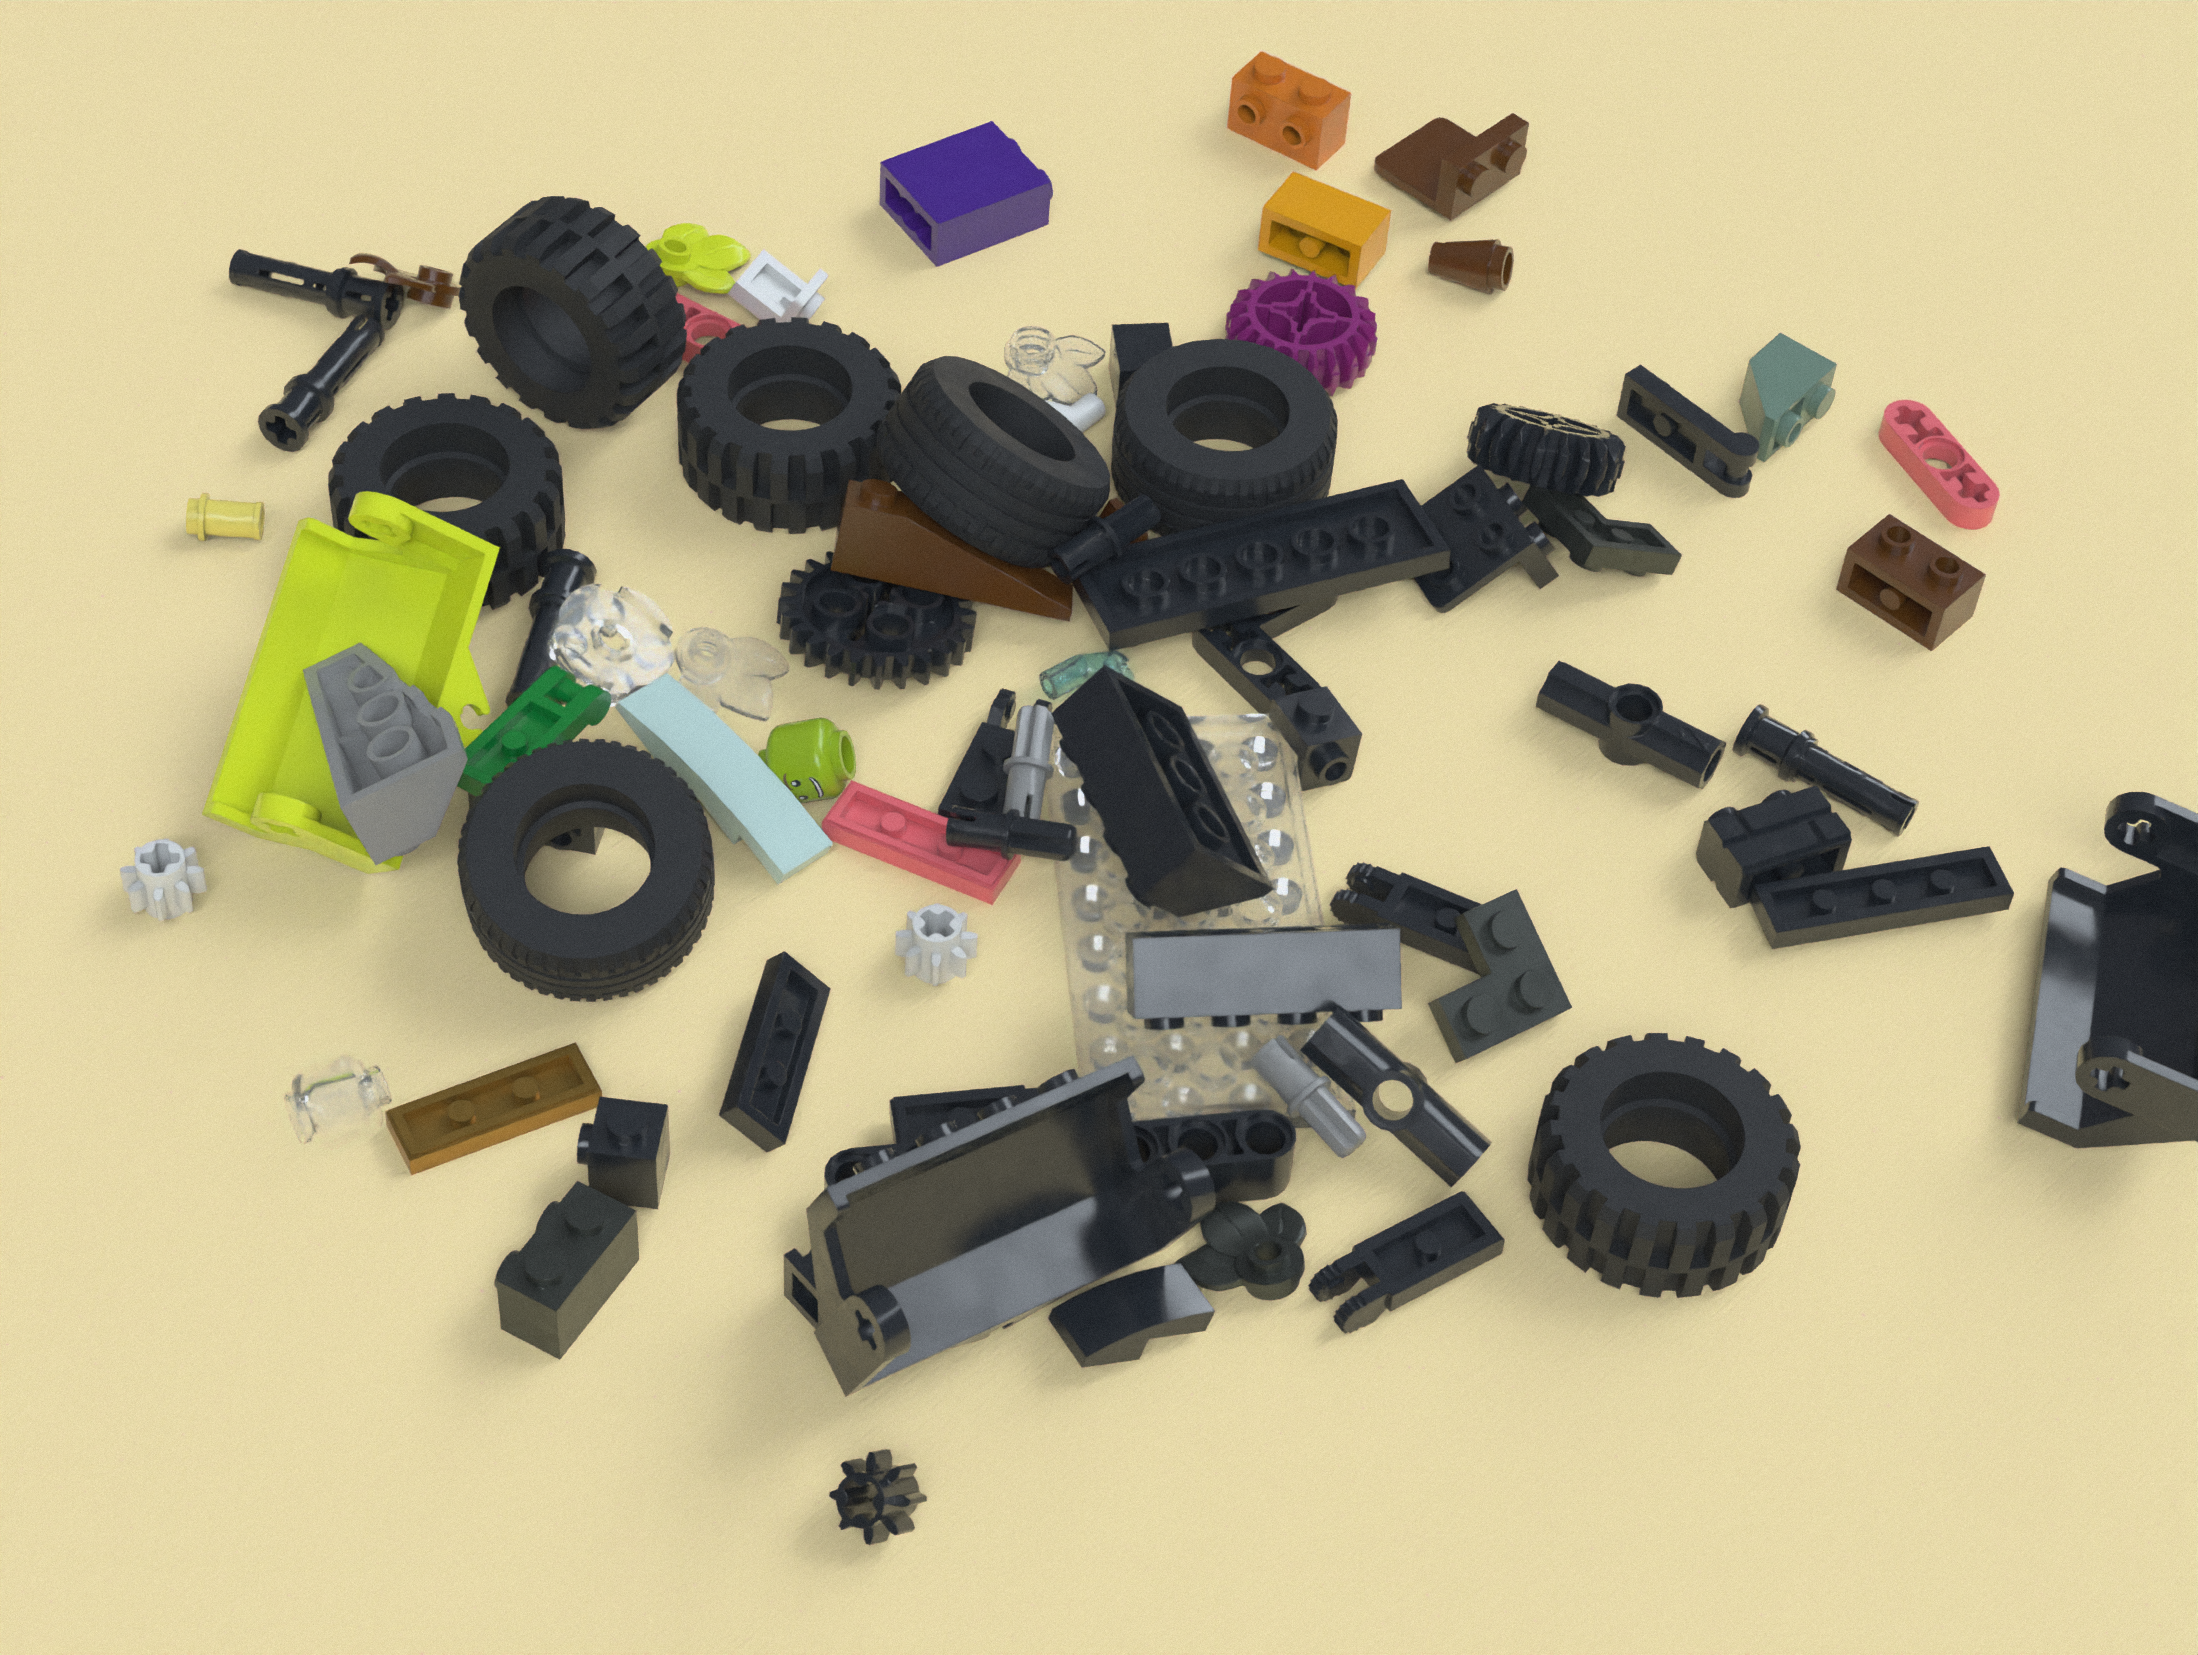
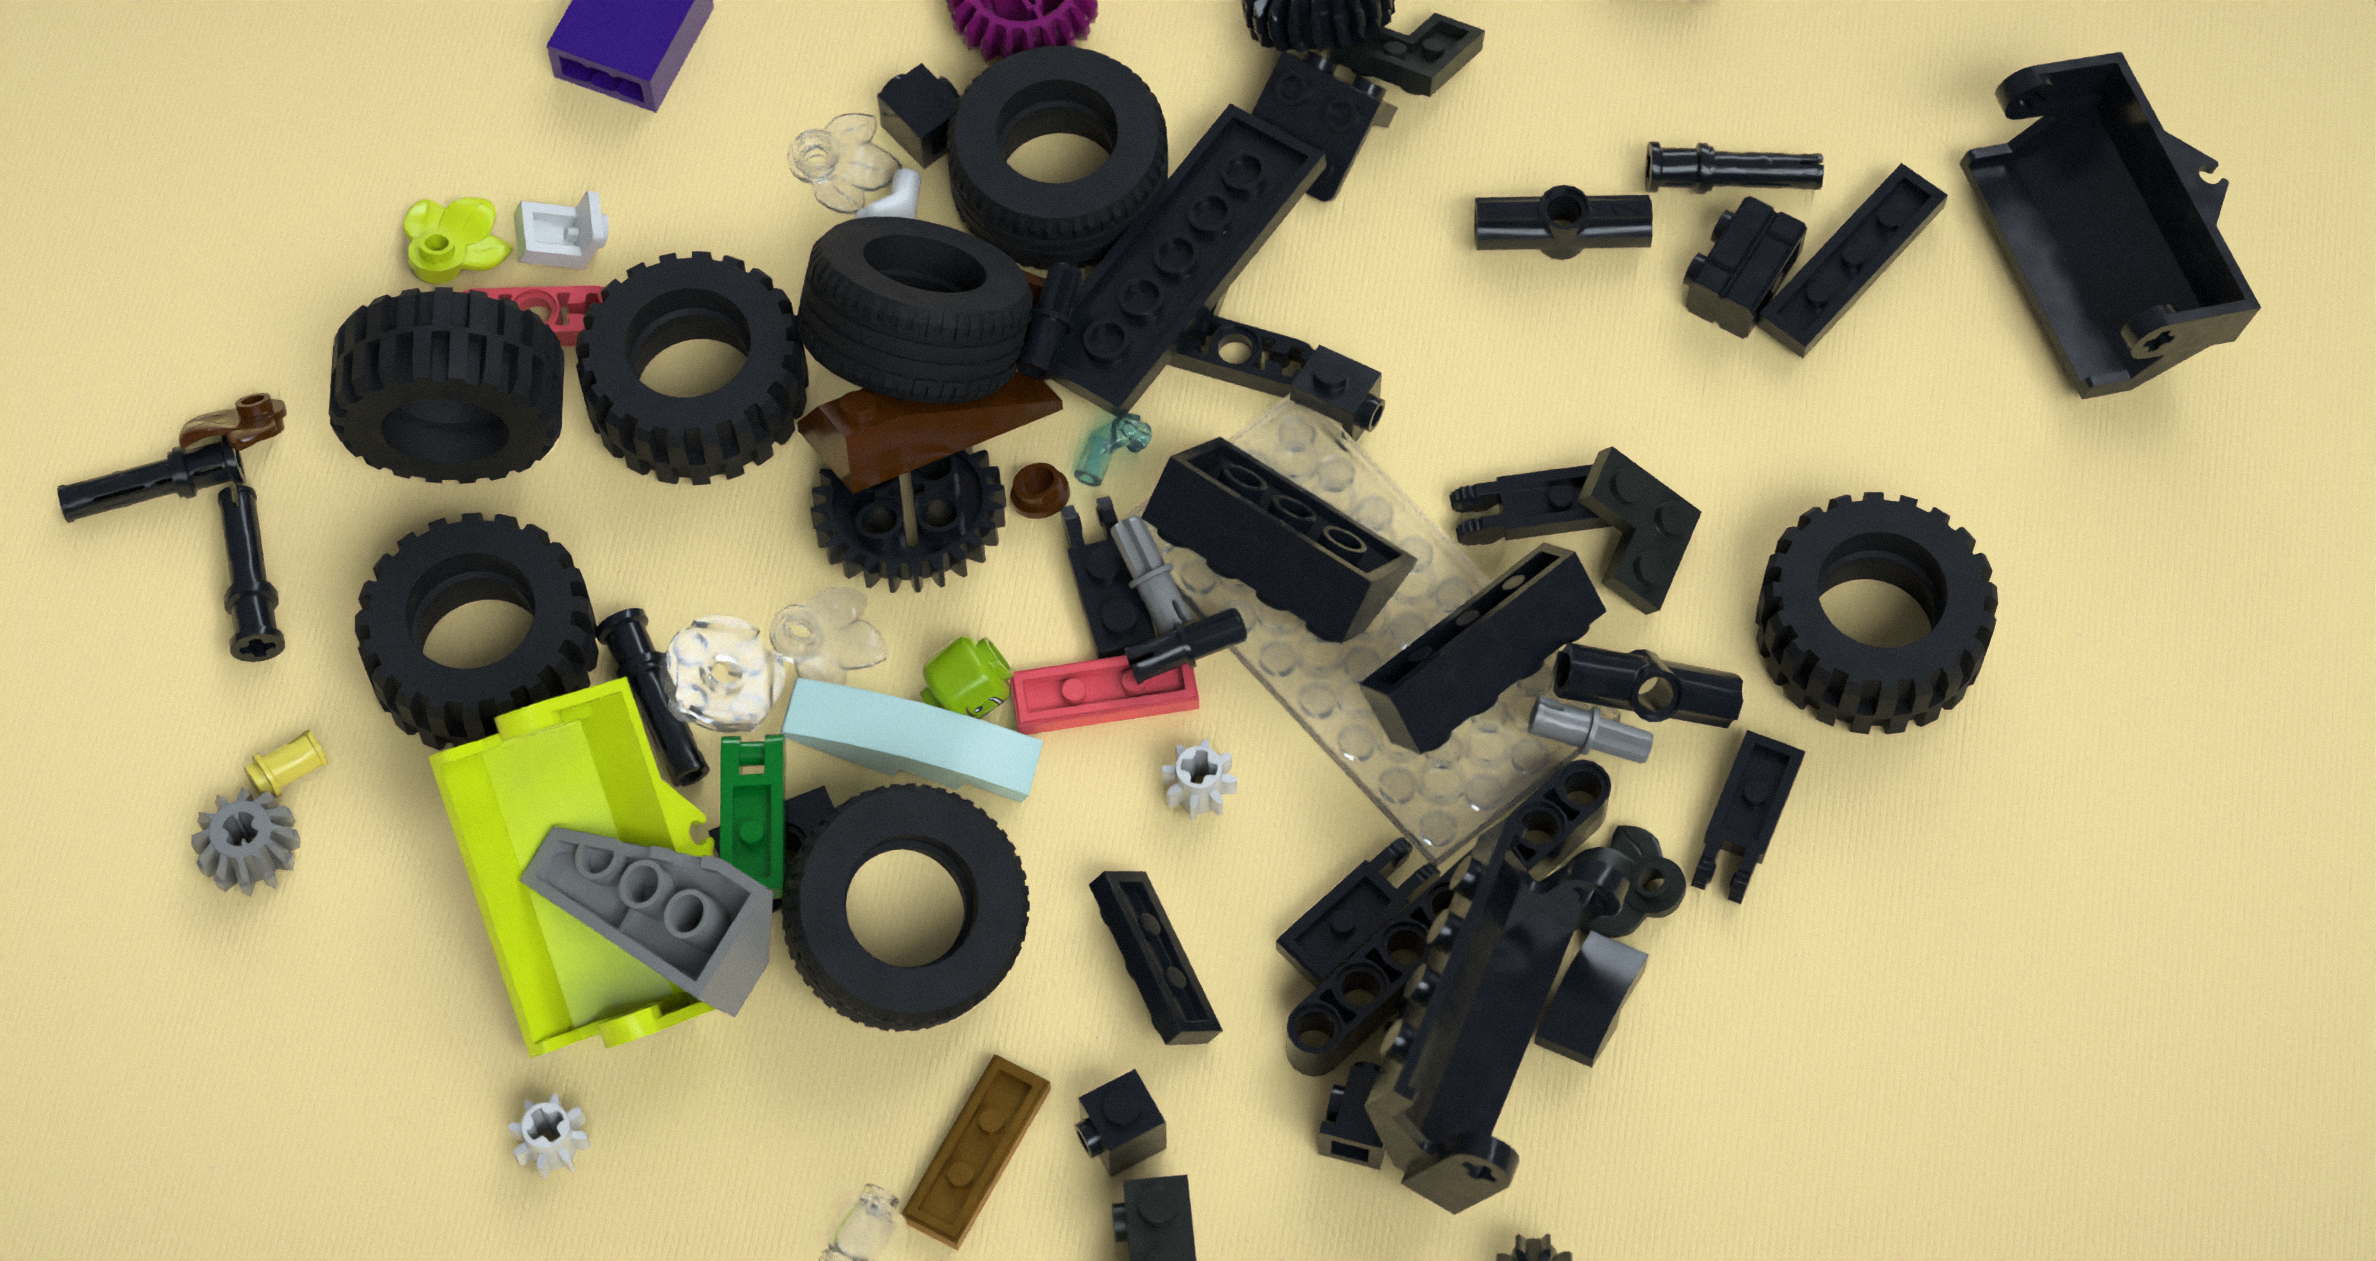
camera: 30 degrees left, 15 degrees up
none -> light grey gear [191,787,301,897]
none -> reddish brown plate [1010,463,1070,519]

